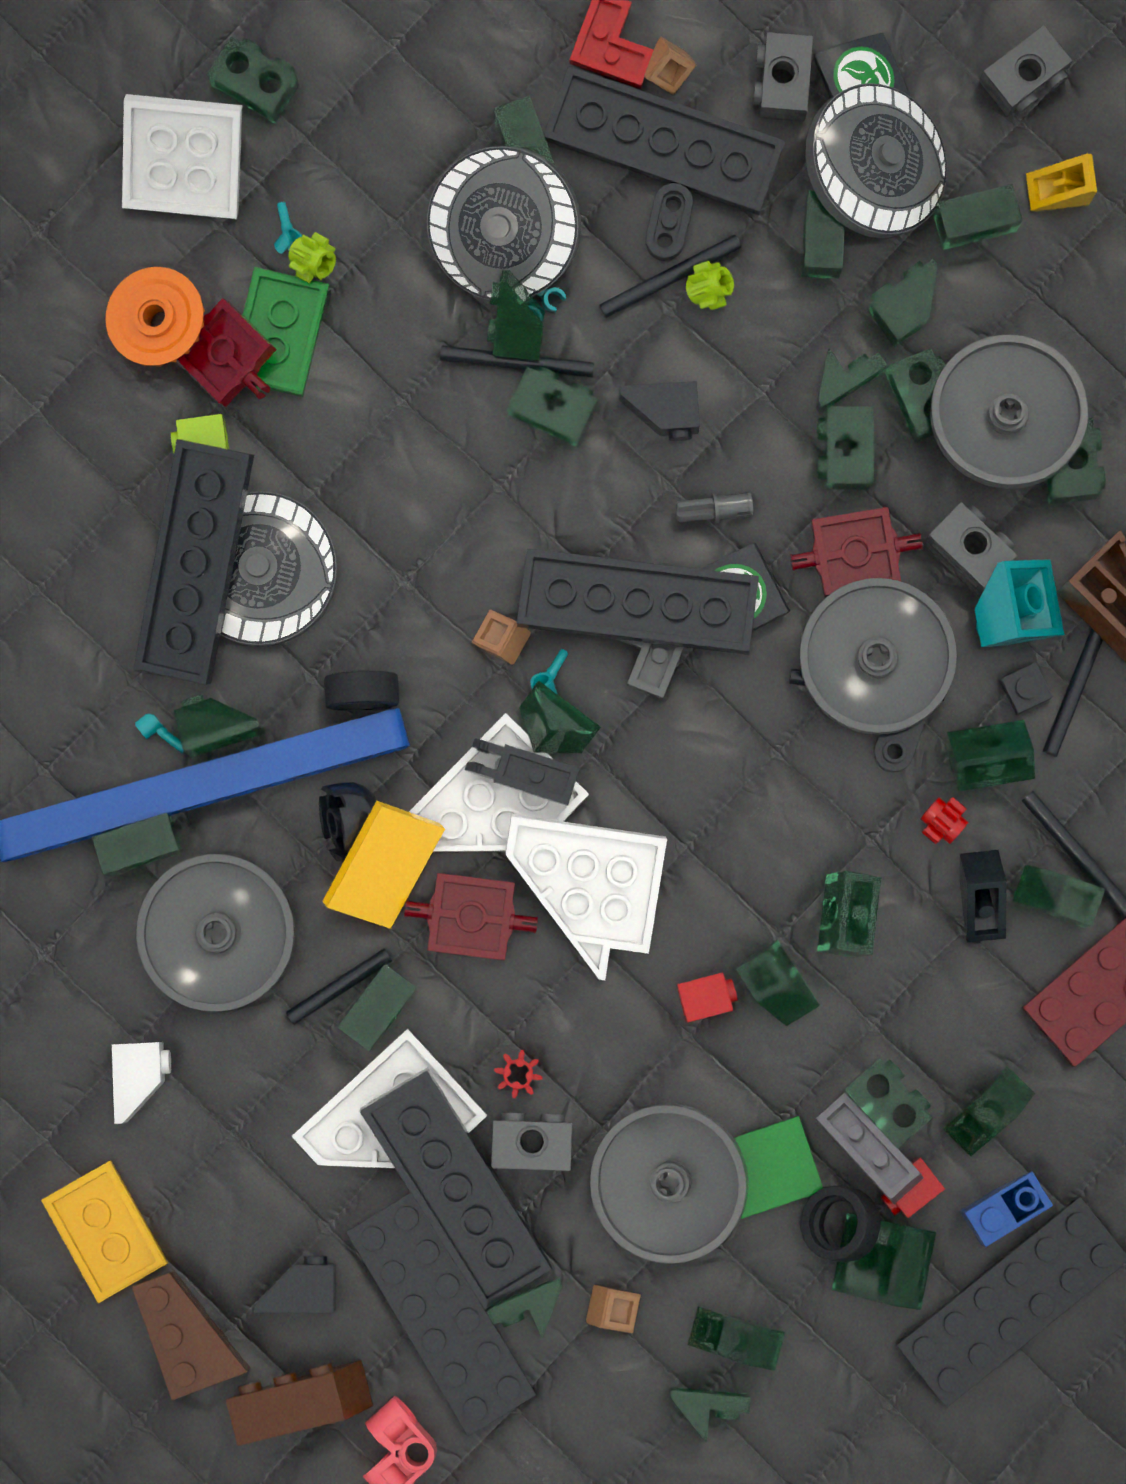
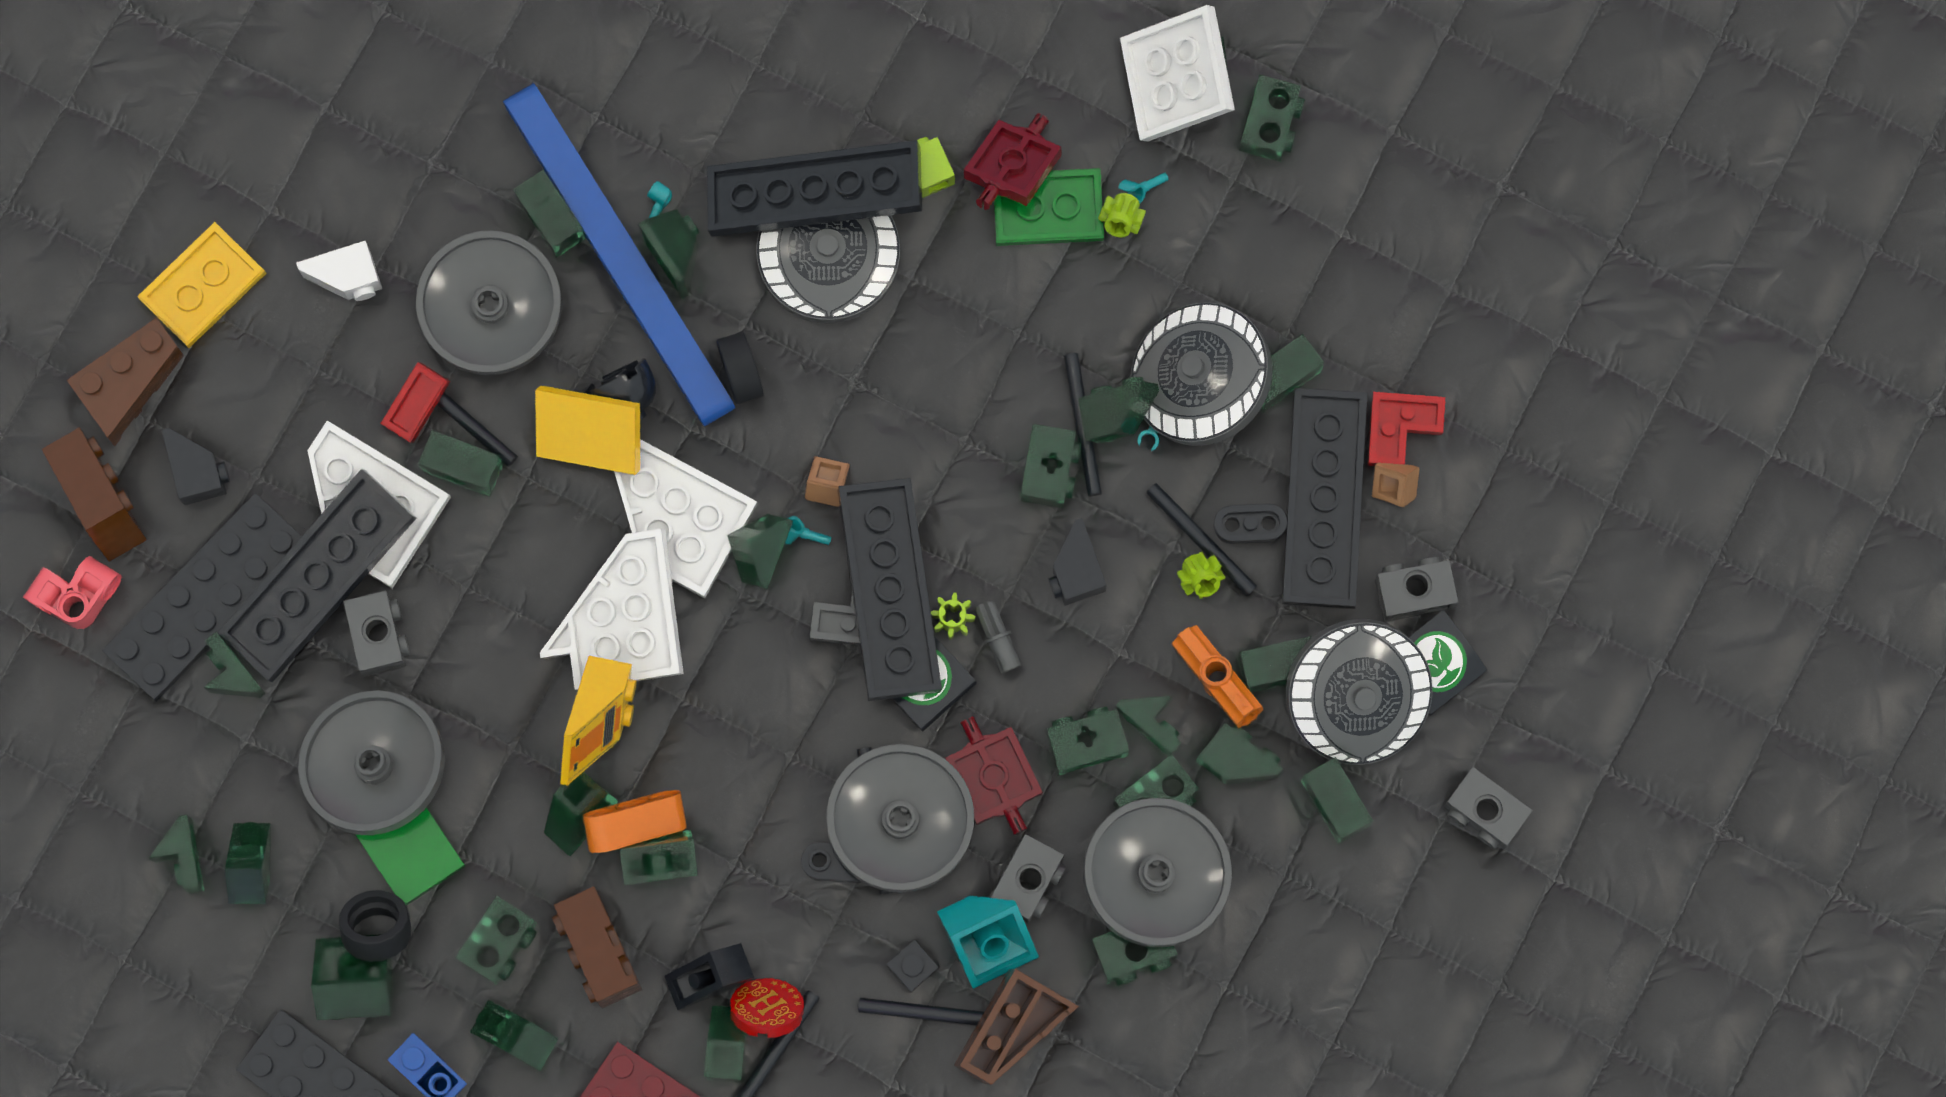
camera: 75 degrees right, 5 degrees down
orange gear [106,267,205,367] -> none
dark red plate [404,873,538,961] -> none
black hinge [465,738,580,806] -> none
red gear [494,1050,543,1099] -> none
medium nougat slope [586,1285,641,1333] -> none
brick [676,972,738,1023] -> none
flat silver plate [816,1093,923,1204] -> none
red brick [880,1157,945,1218] -> none
red gear [920,797,969,844] -> none
clear green brick [947,720,1035,792] -> none
yellow slope [1026,153,1097,211] -> none
none -> red tile [380,362,451,443]
none -> reddish brown wedge [552,886,643,1009]
none -> yellow slope [560,656,637,786]
none -> orange beam [583,790,687,853]
none -> red tile [730,978,804,1038]
none -> lime gear [931,593,975,640]
none -> orange piece [1172,625,1263,729]

